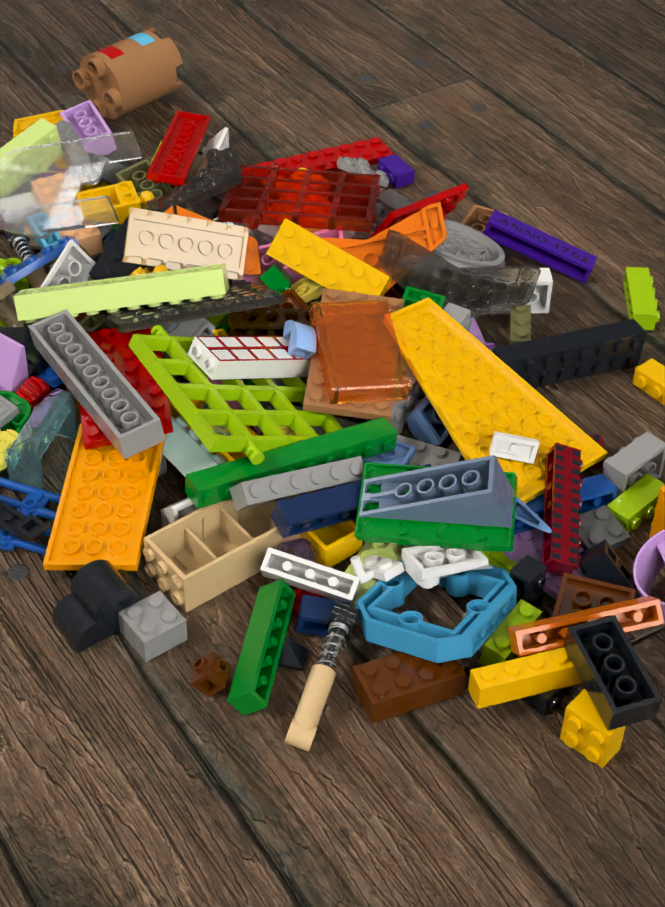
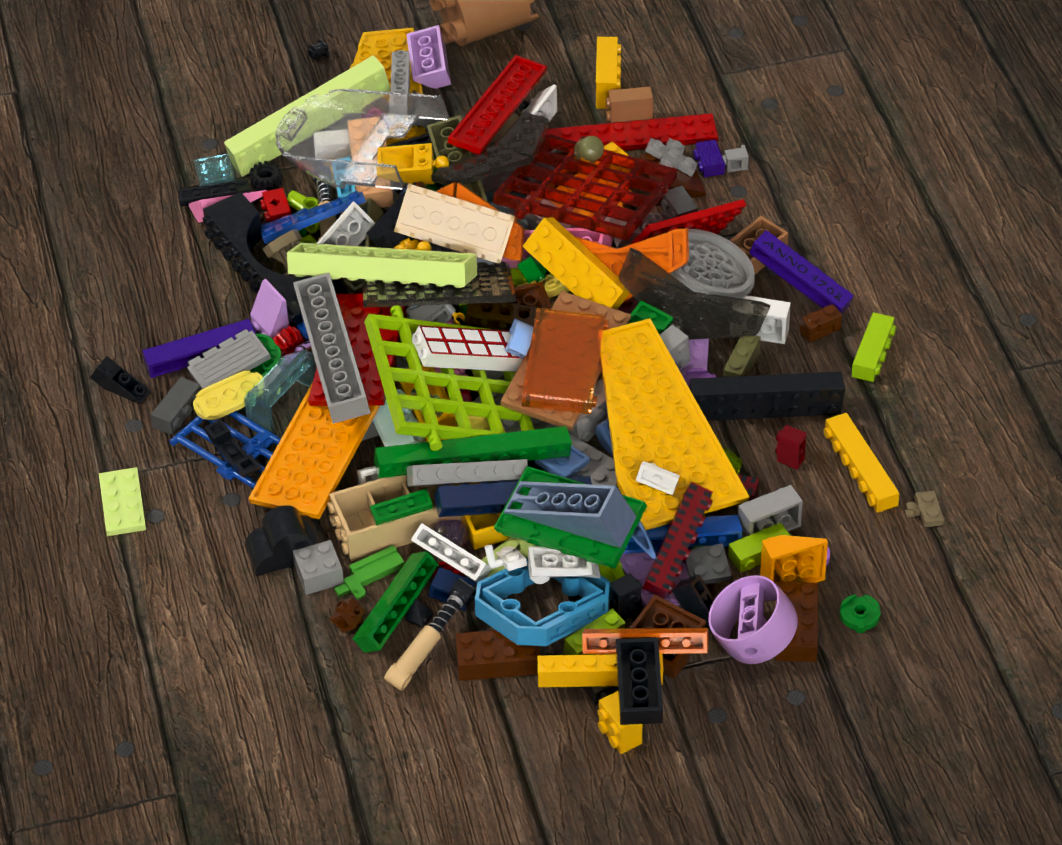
camera: 20 degrees right, 5 degrees up
none -> bright green piece [334,545,405,600]
none -> green plate [370,489,433,526]
none -> olive helmet [574,136,604,166]
none -> yellow brick [596,37,621,109]
none -> medium nougat brick [606,86,653,123]
none -> light grey brick [722,145,749,173]
none -> dark red brick [775,425,807,470]
none -> reddish brown brick [800,304,842,343]

